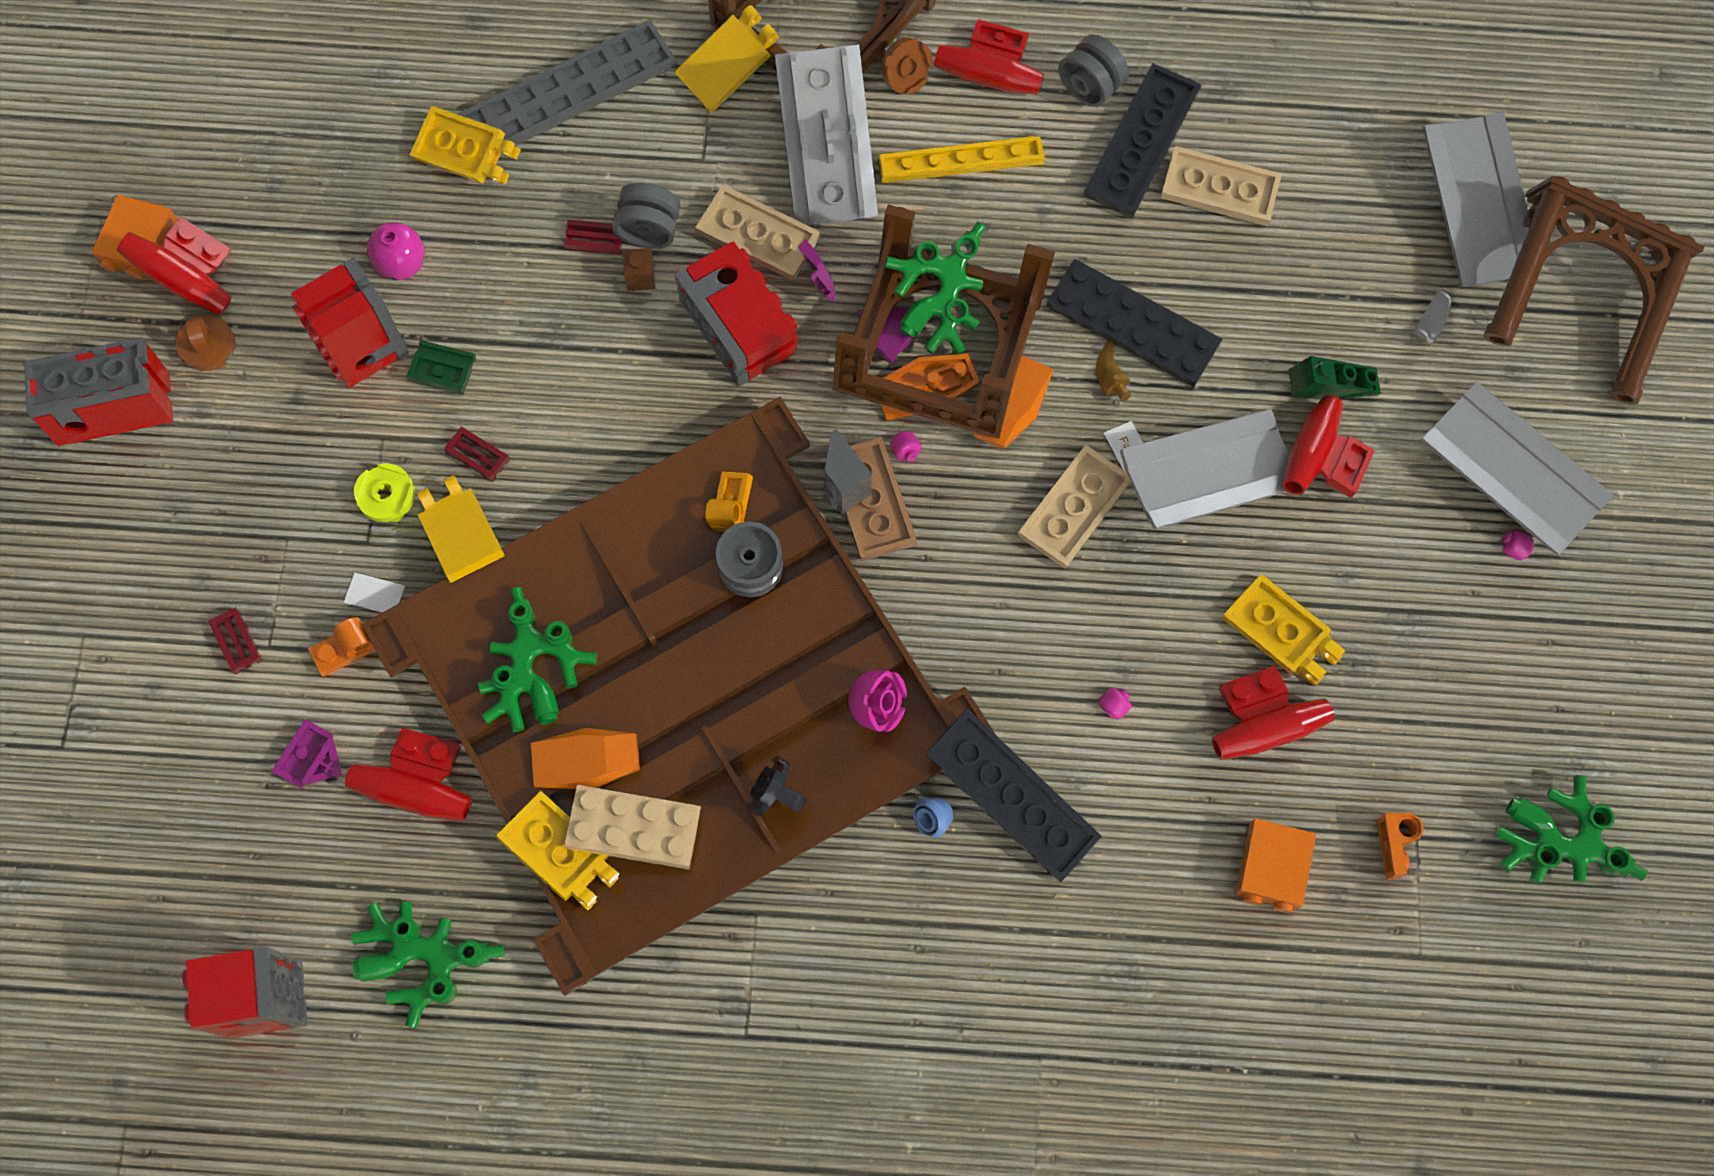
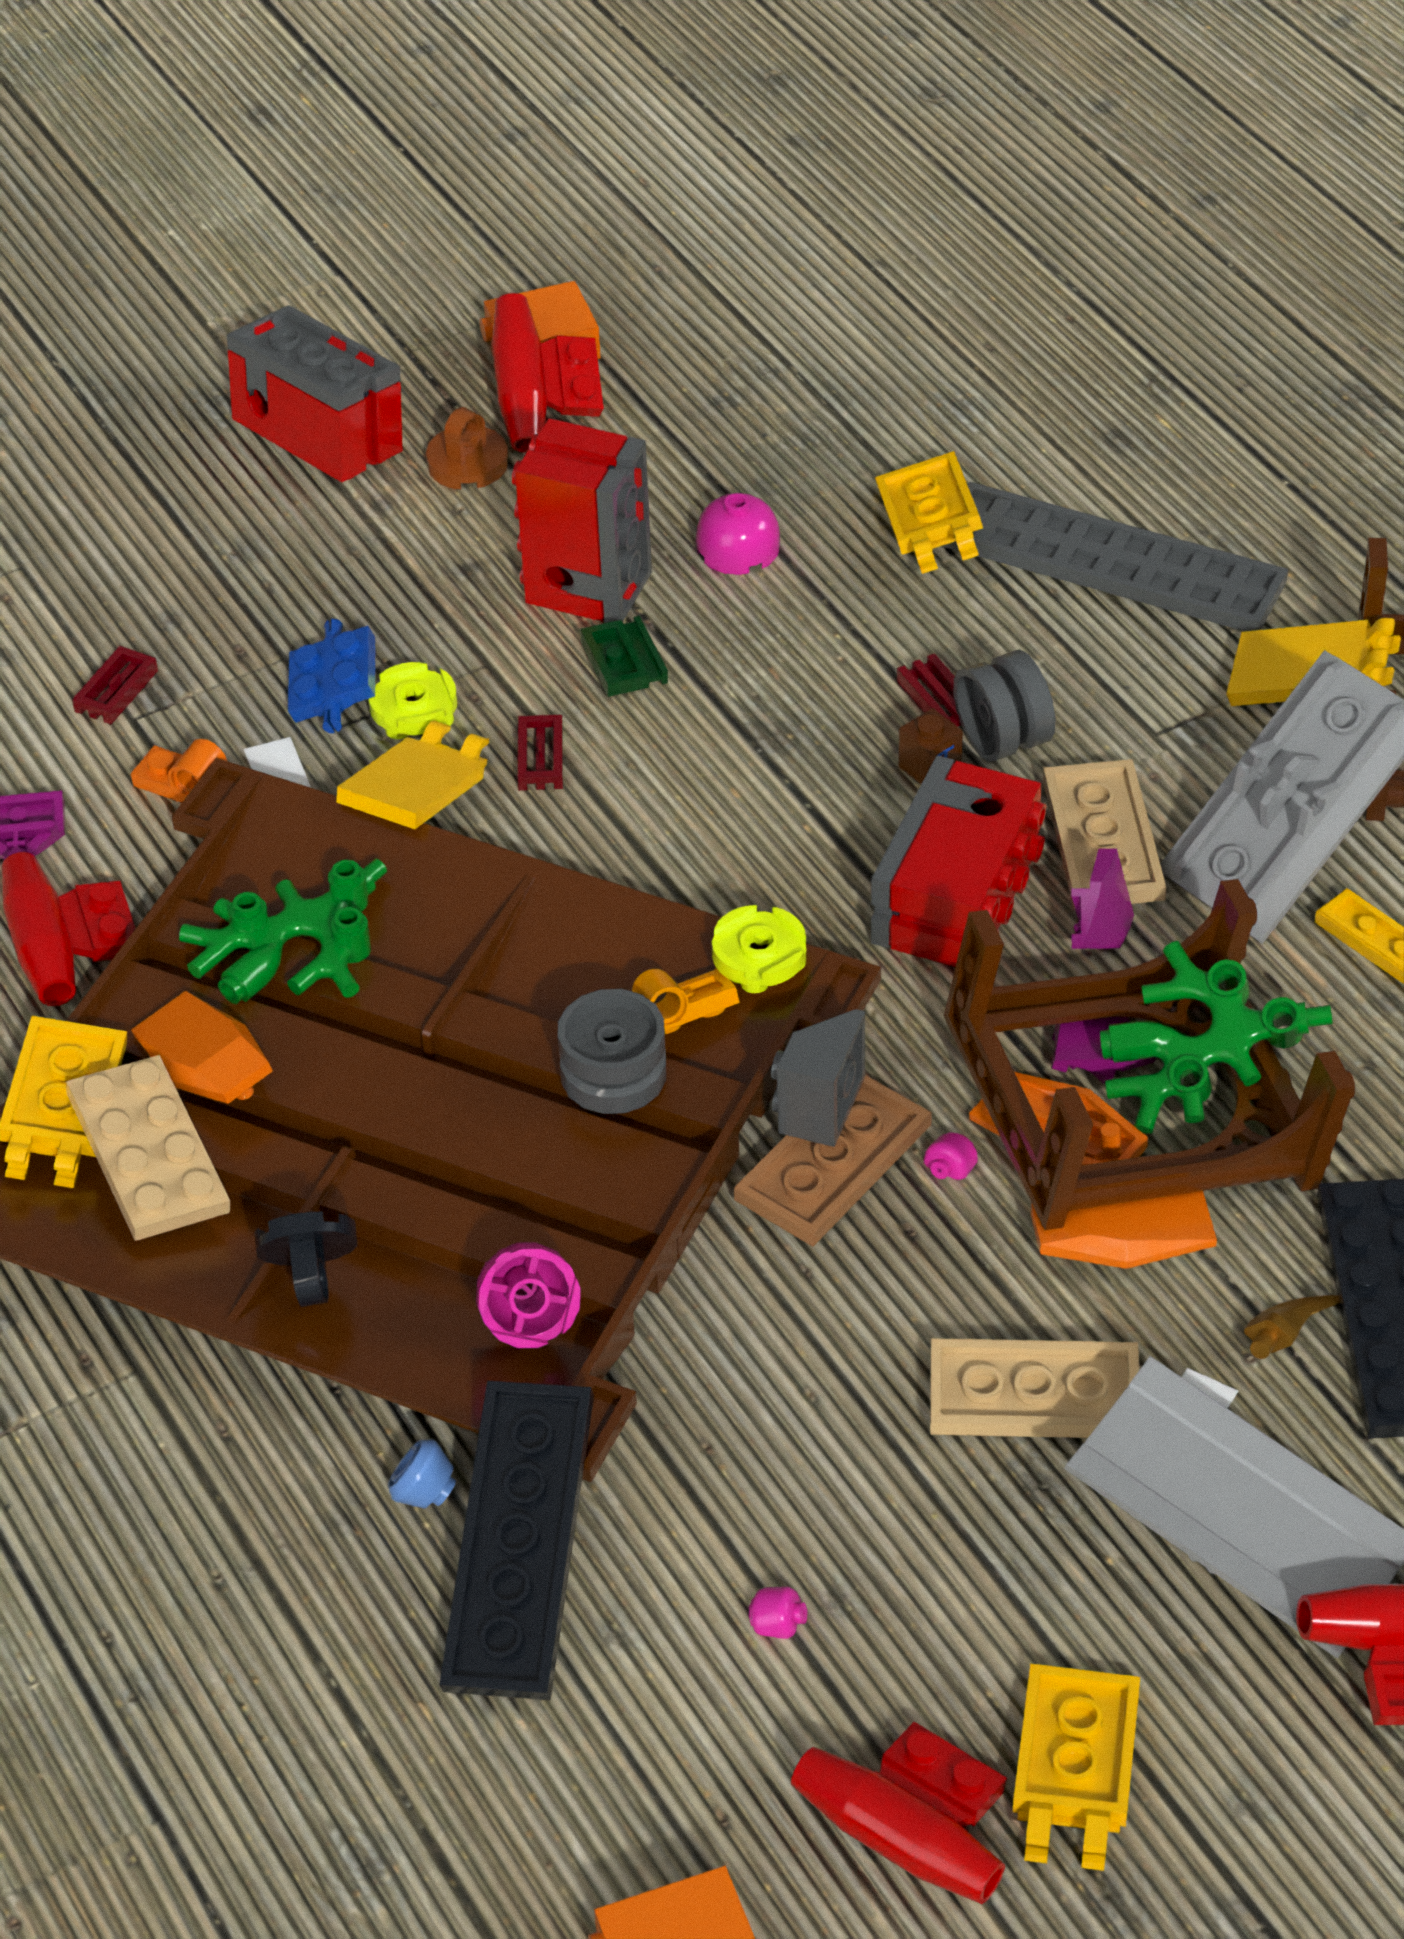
camera: 60 degrees right, 25 degrees down
none -> blue plate [288,619,375,734]
none -> neon yellow plate [712,905,806,993]

